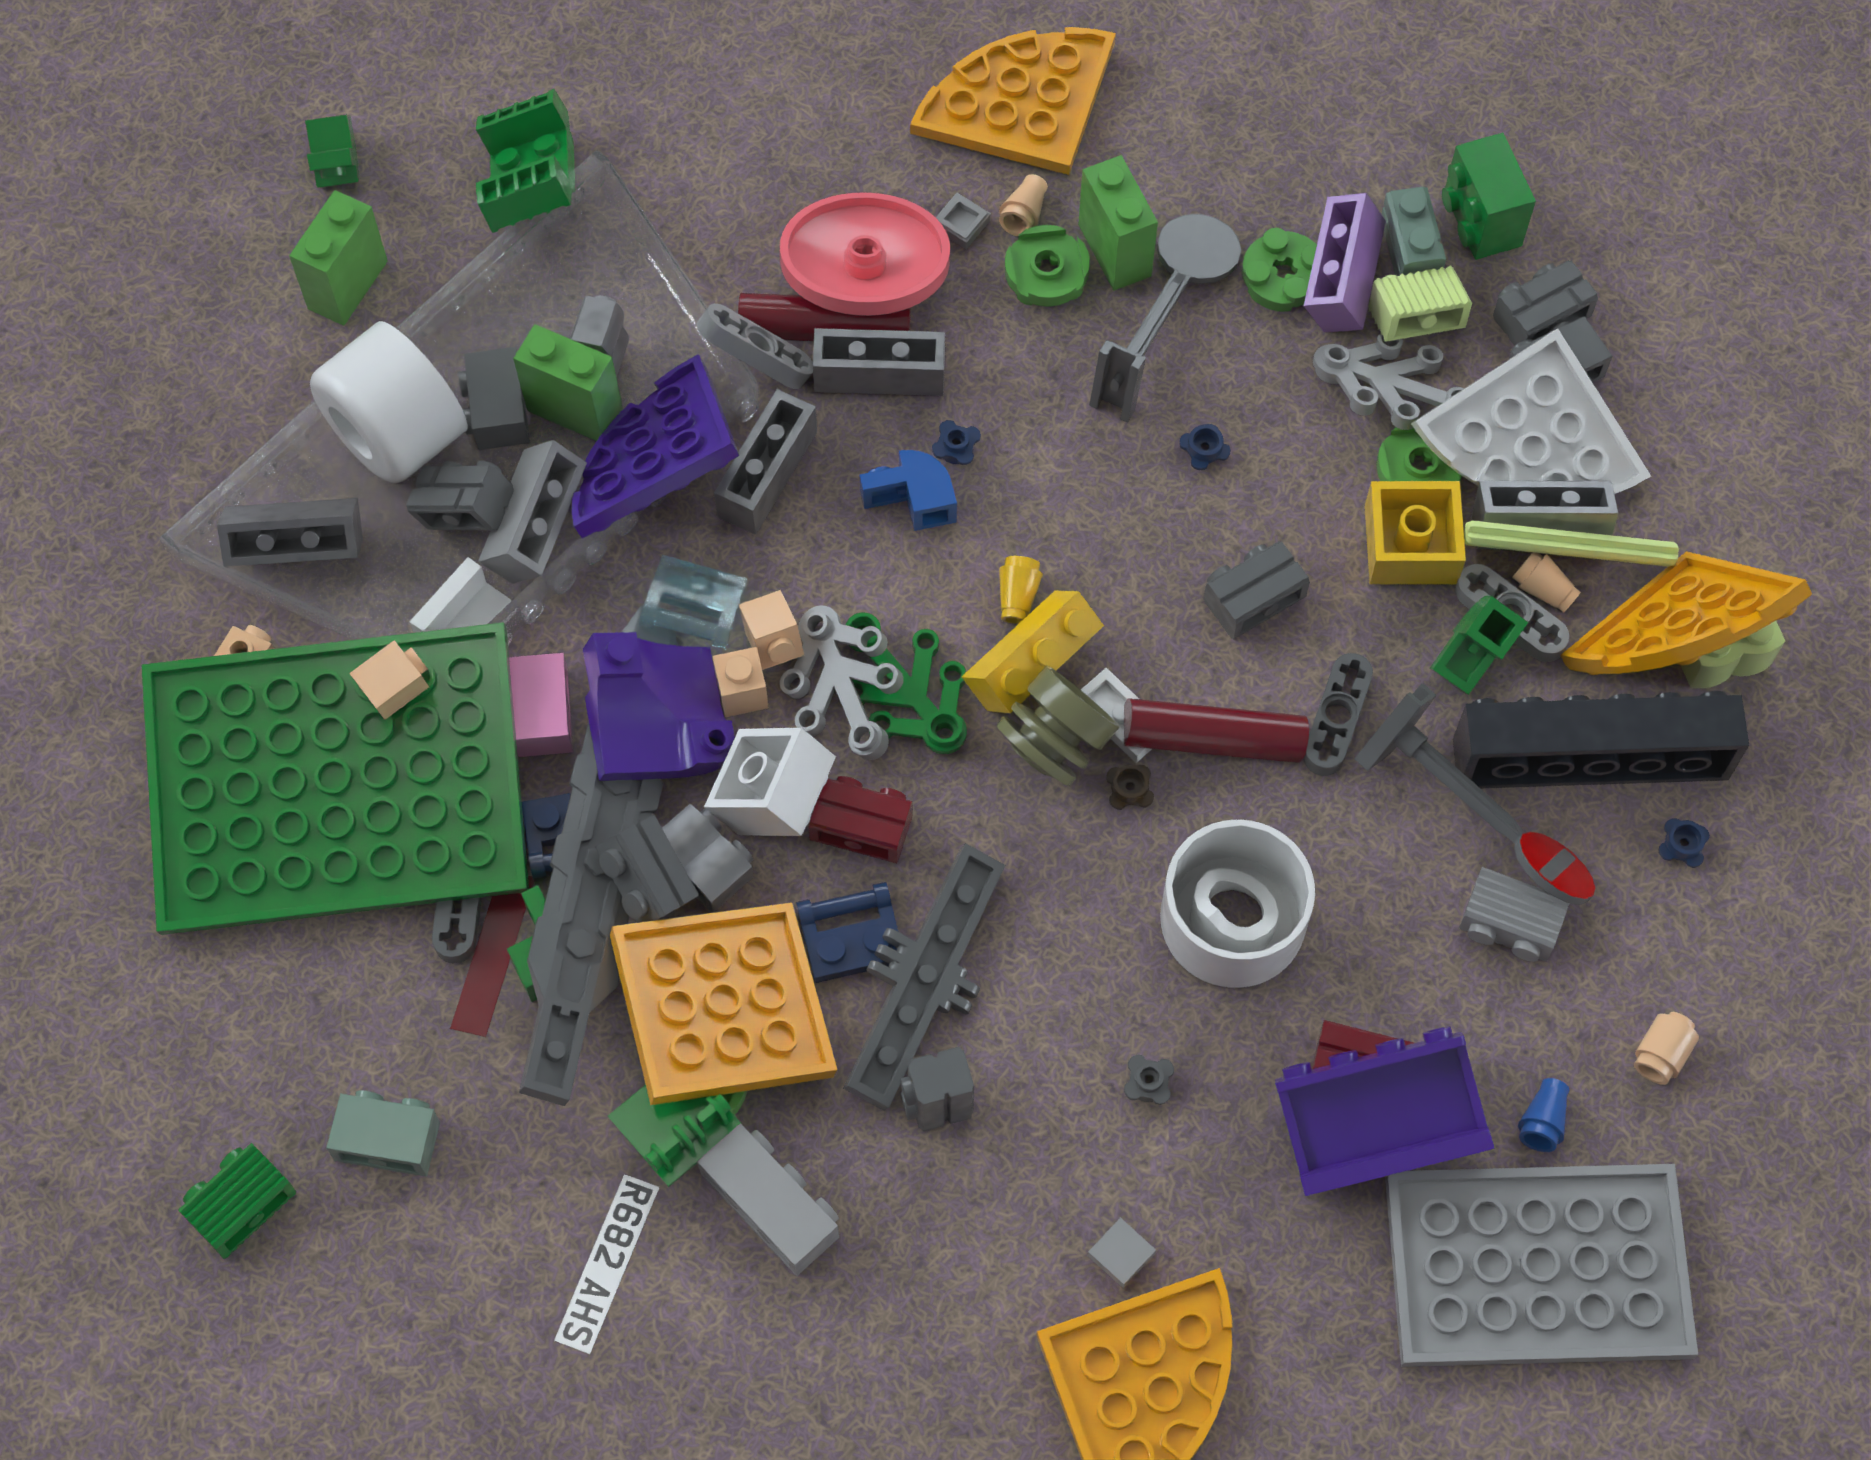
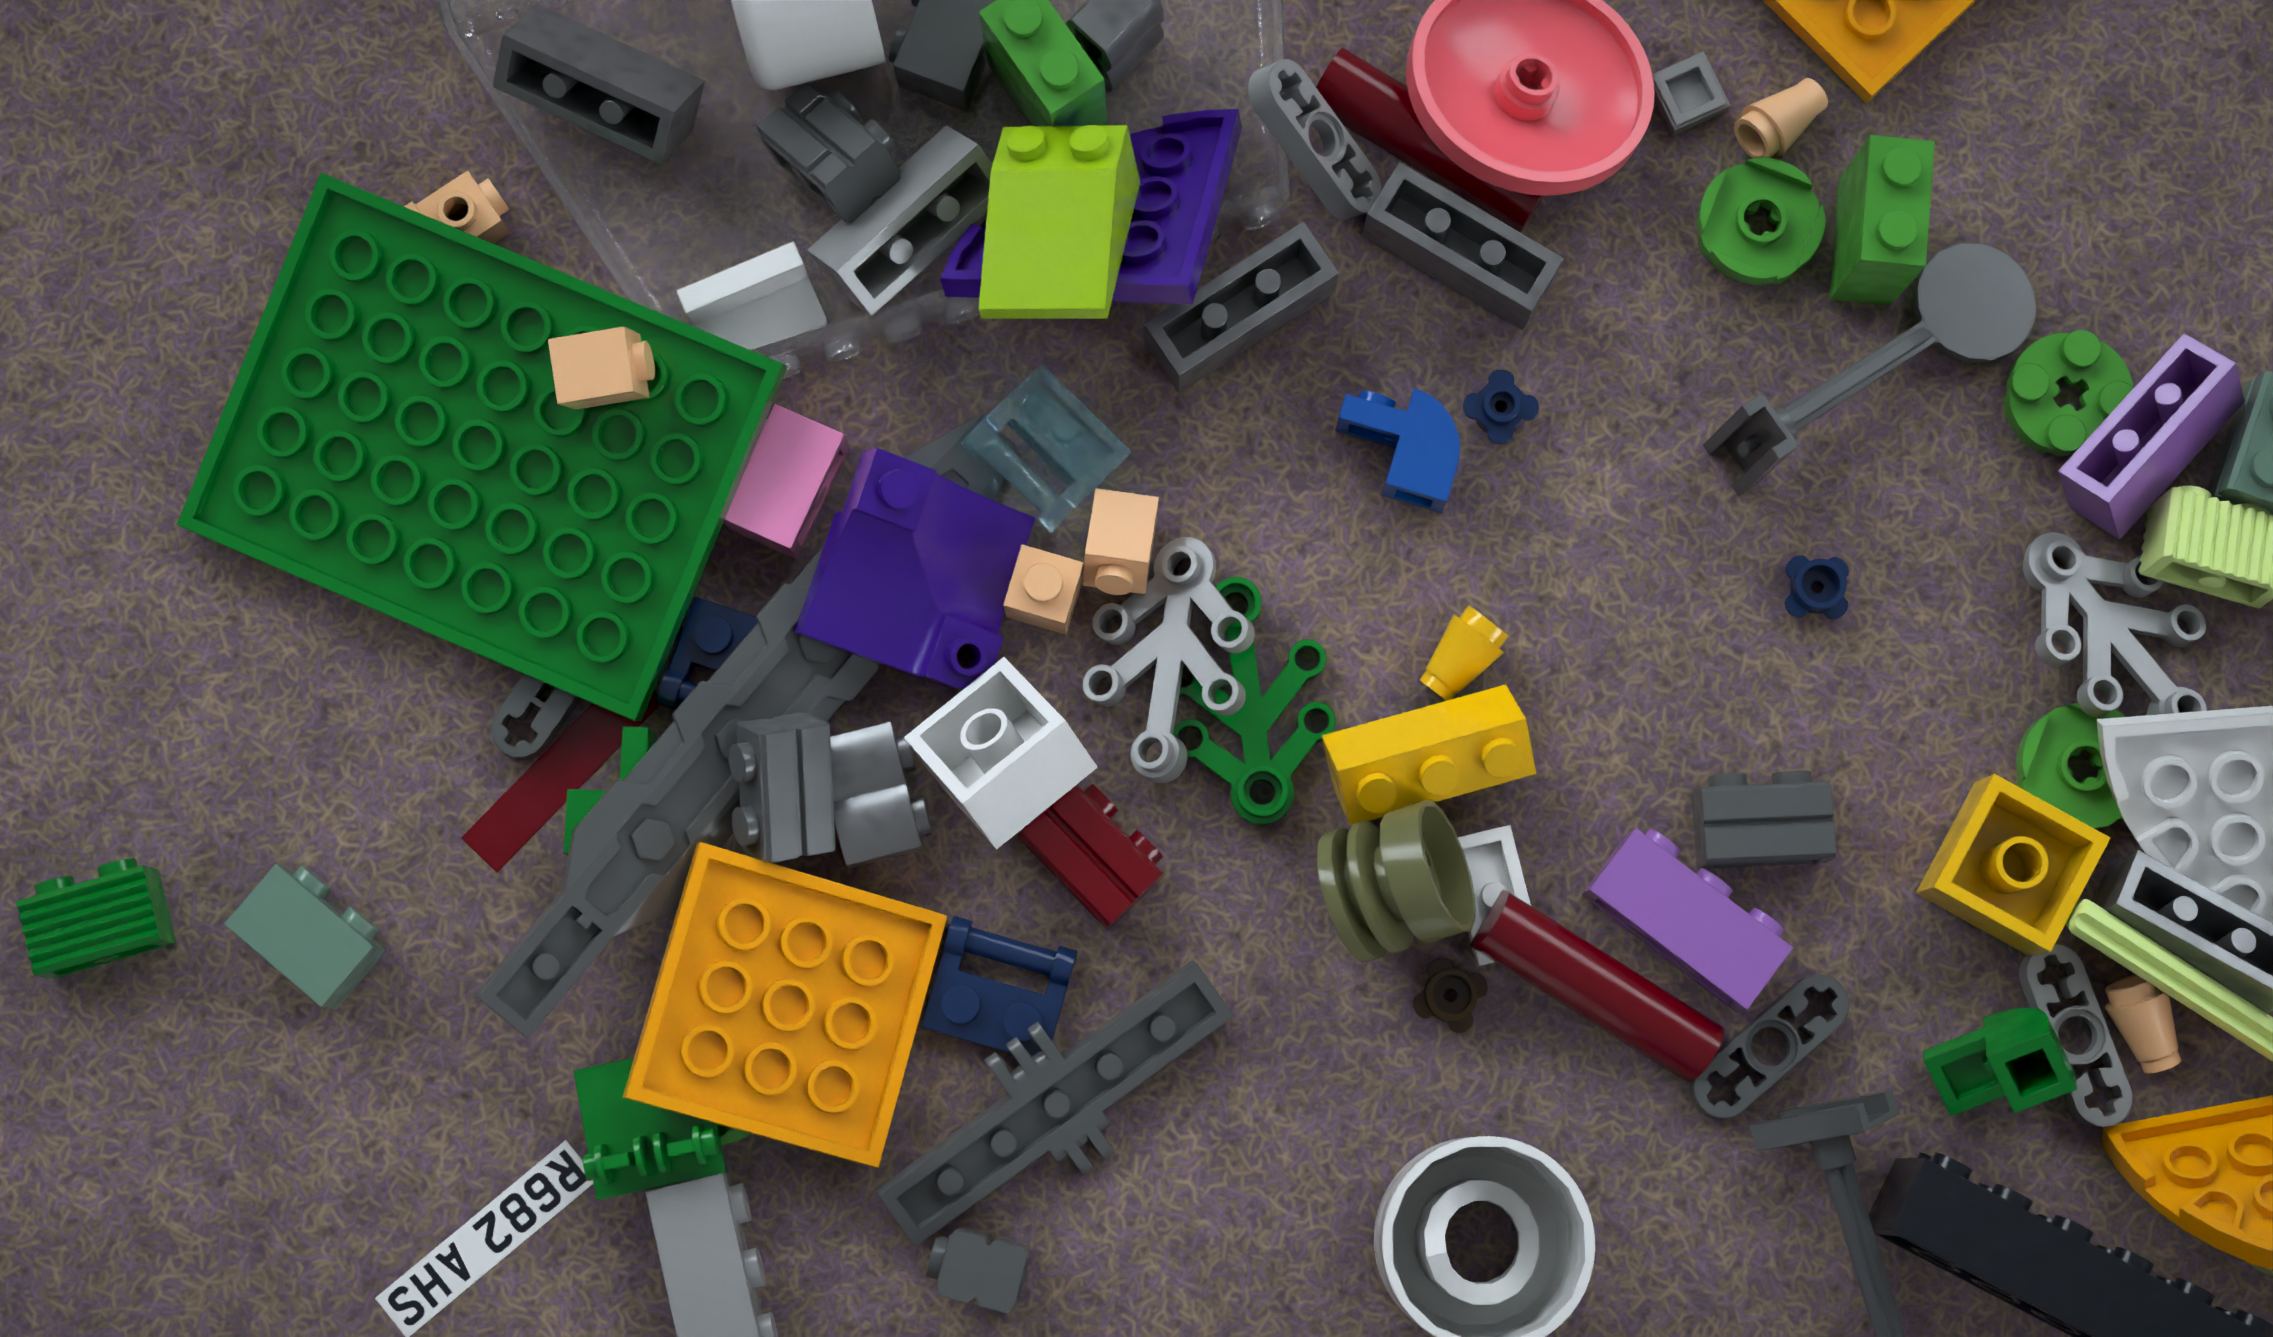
camera: 30 degrees right, 15 degrees up
none -> lime slope [979,125,1140,319]
none -> medium lavender brick [1581,828,1794,1012]

